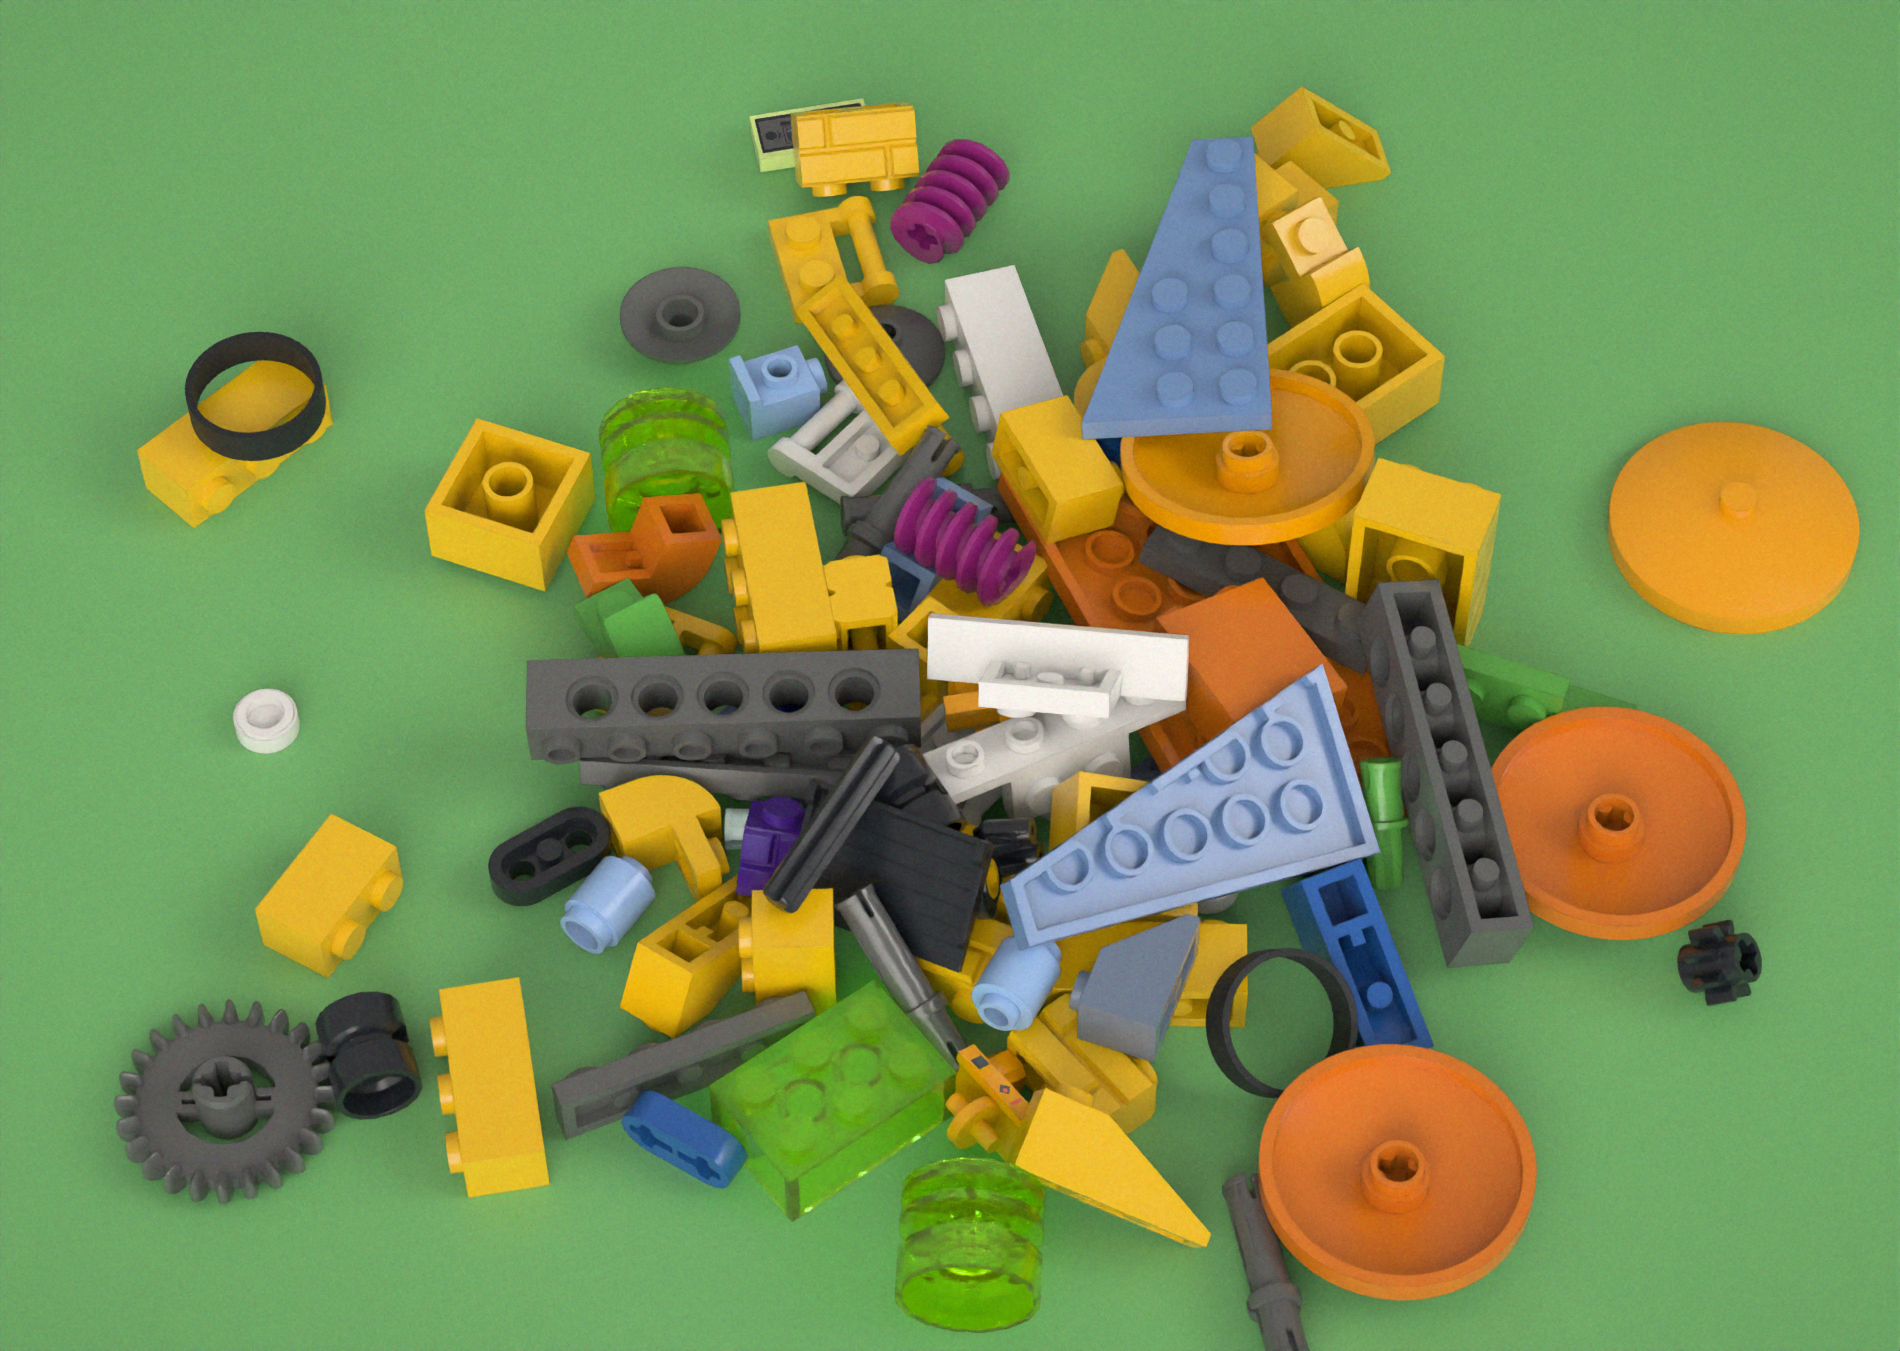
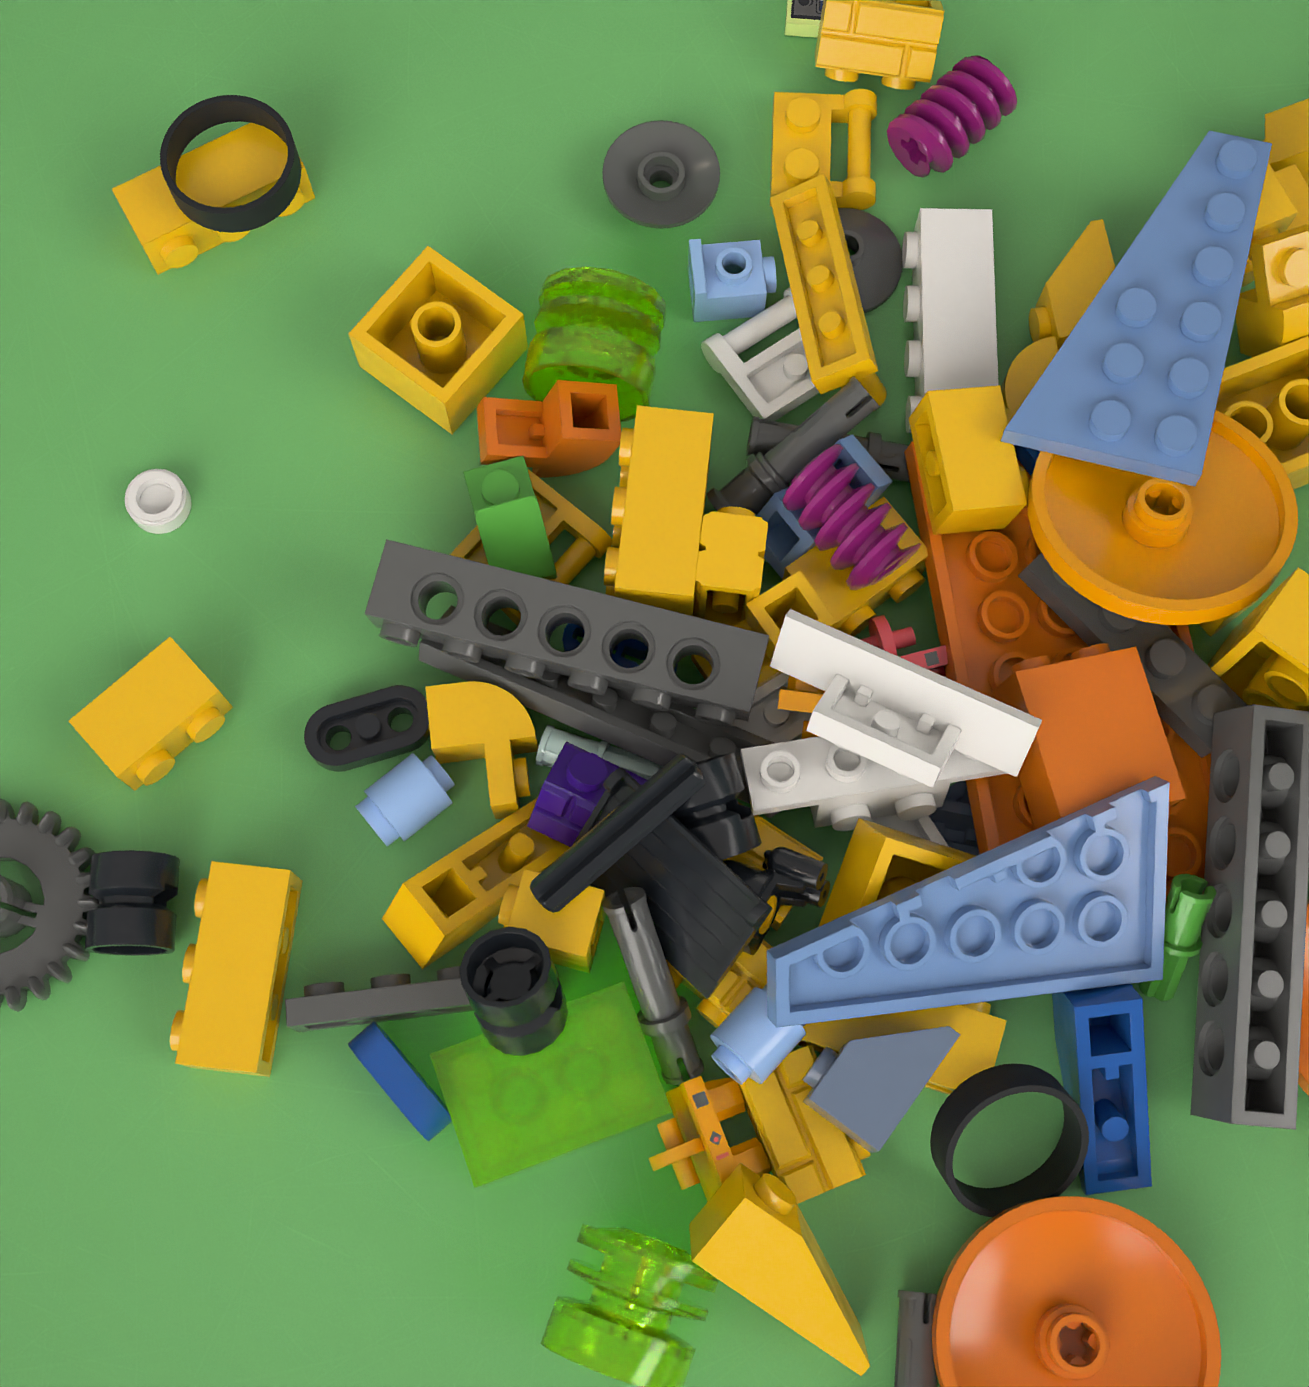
camera: 15 degrees right, 20 degrees up
none -> black wheel [460,927,568,1056]

